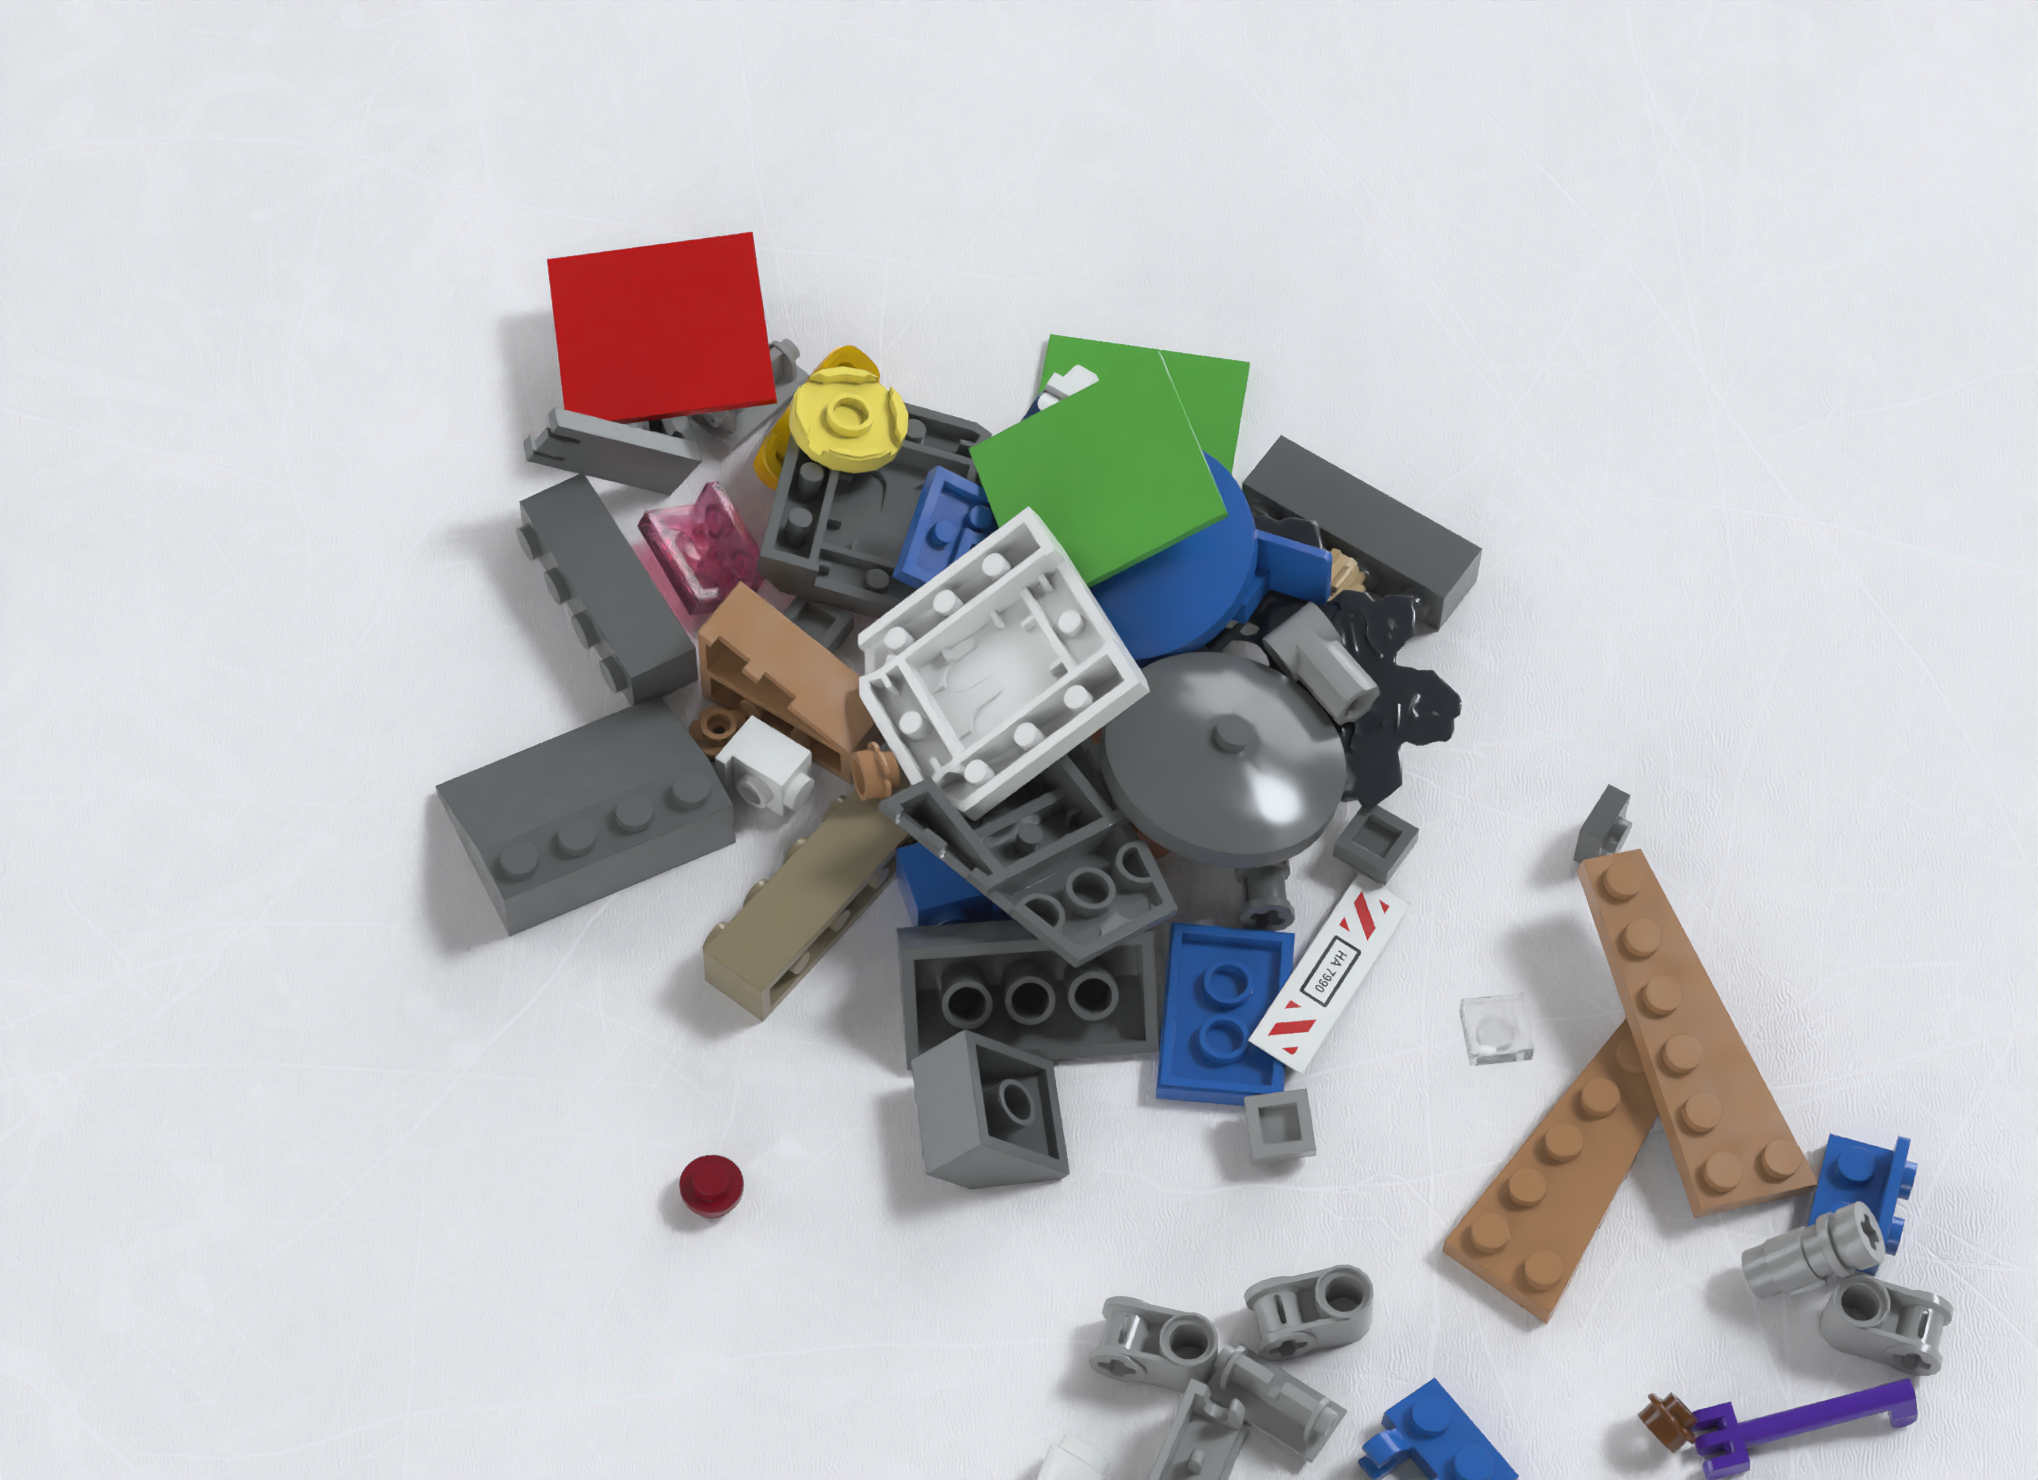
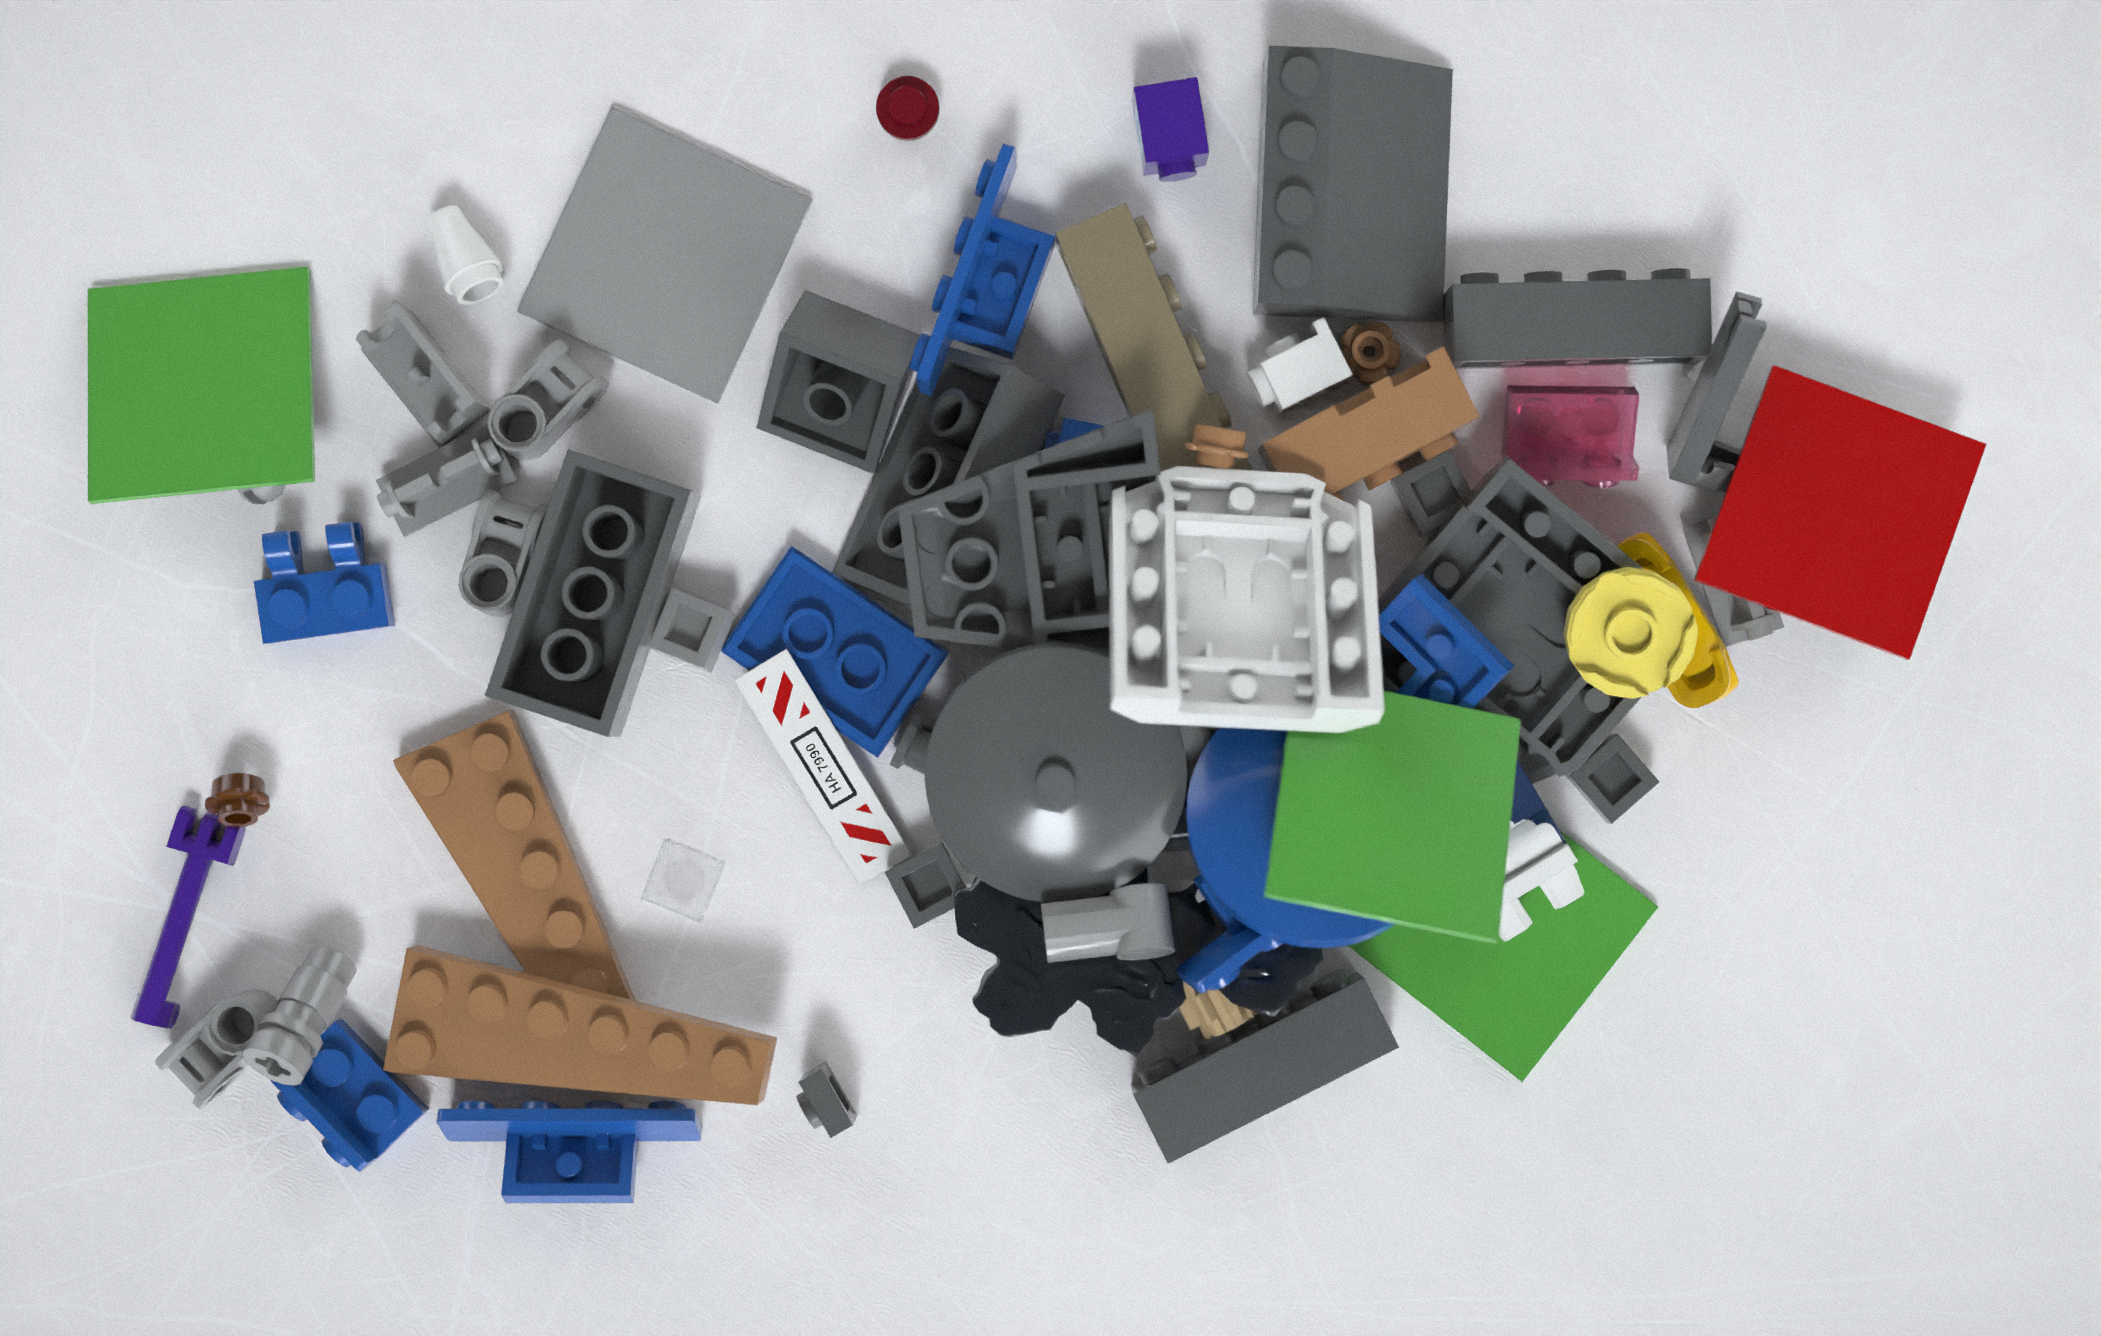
camera: 125 degrees right, 30 degrees up
none -> blue bracket [437,1100,702,1203]
none -> dark grey brick [485,449,701,737]
none -> light grey piece [517,107,813,404]
none -> blue bracket [910,143,1055,396]
none -> dark purple brick [1132,77,1209,182]
none -> dark grey plate [1565,734,1660,824]

